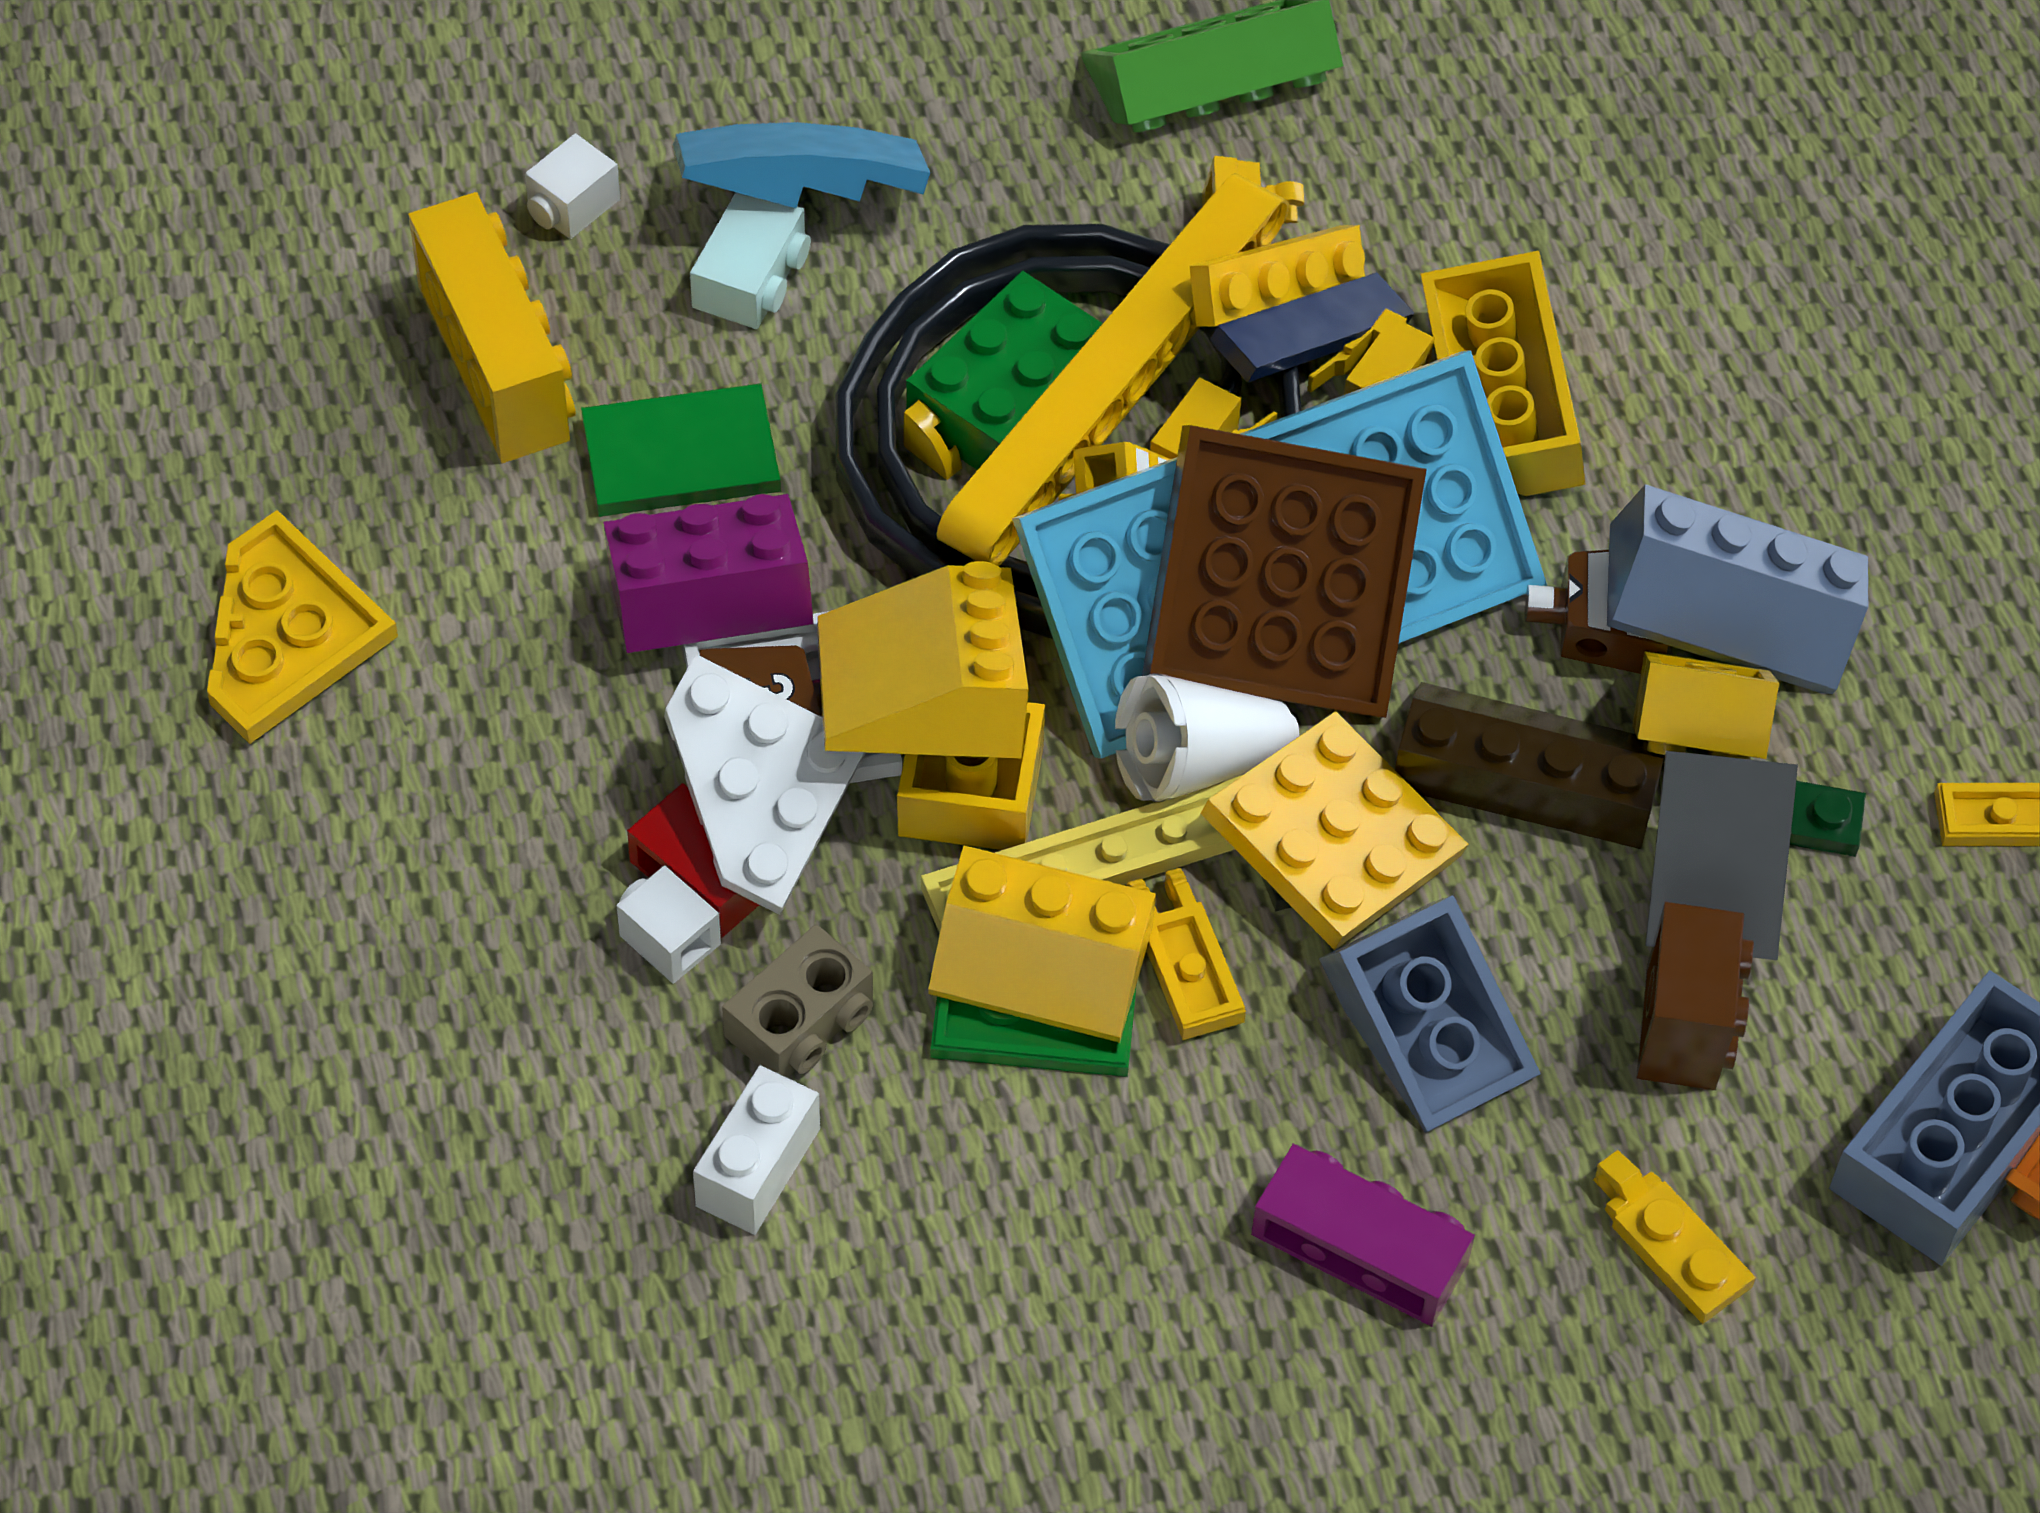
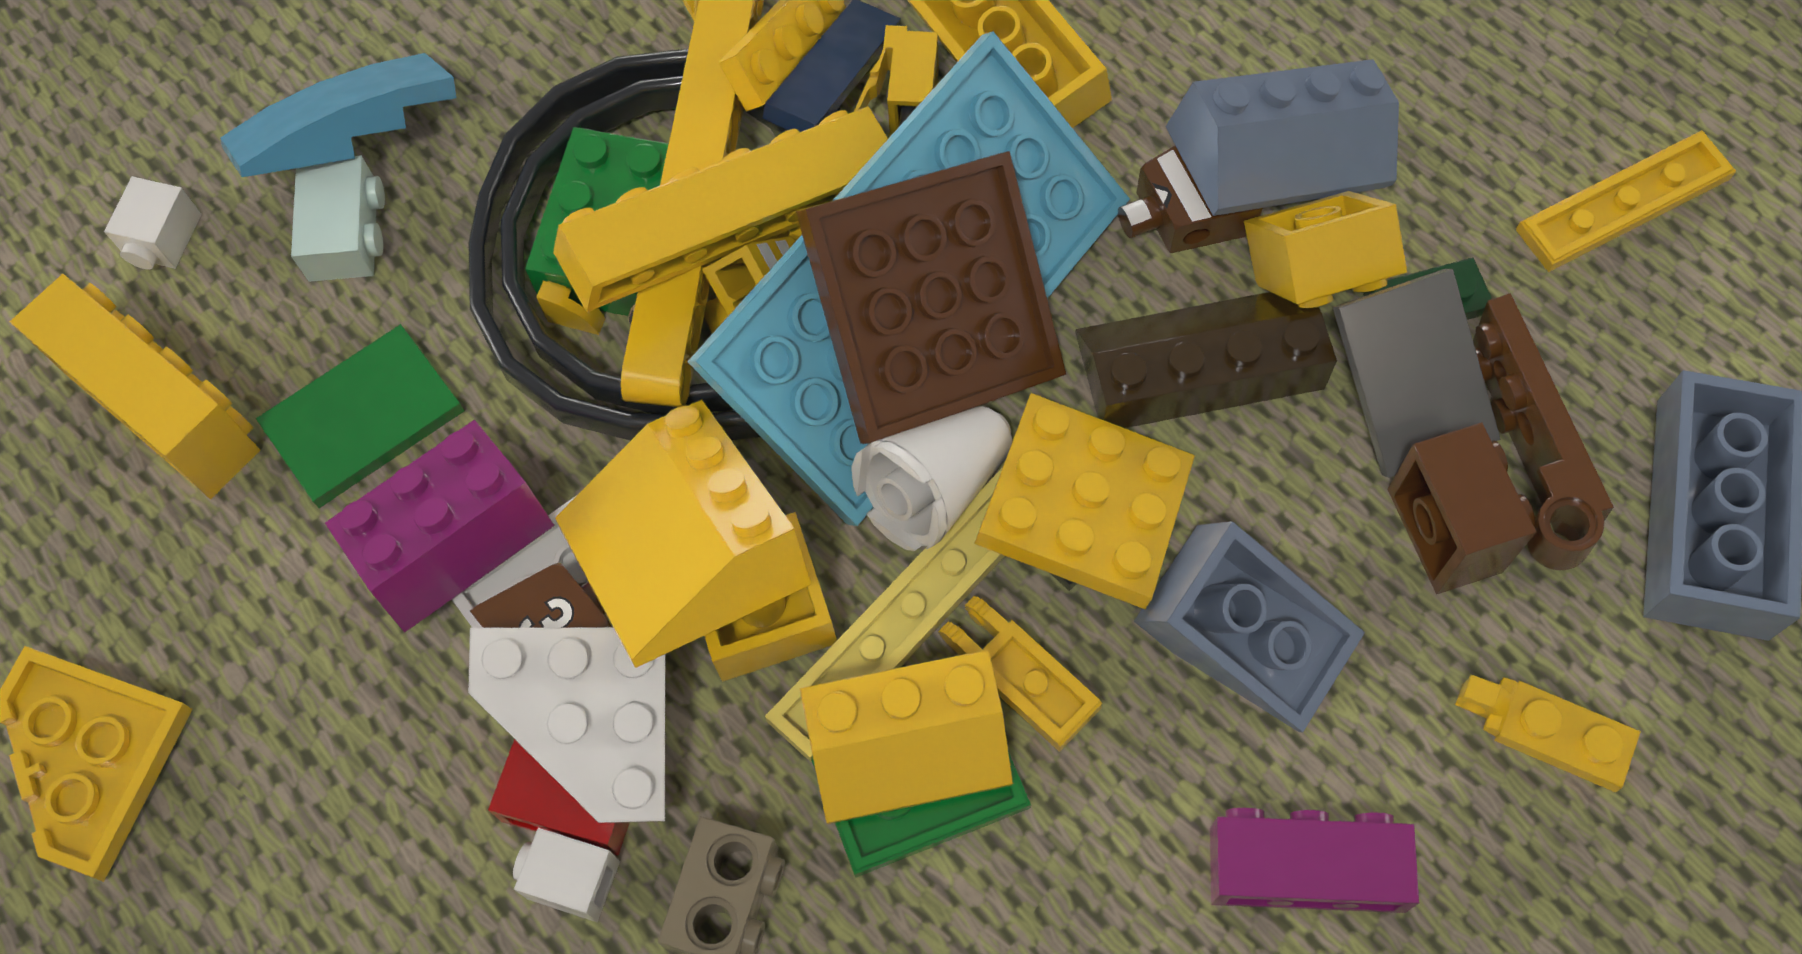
camera: 20 degrees left, 10 degrees up
none -> yellow brick [553,106,888,312]
none -> reddish brown hinge [1473,293,1614,570]

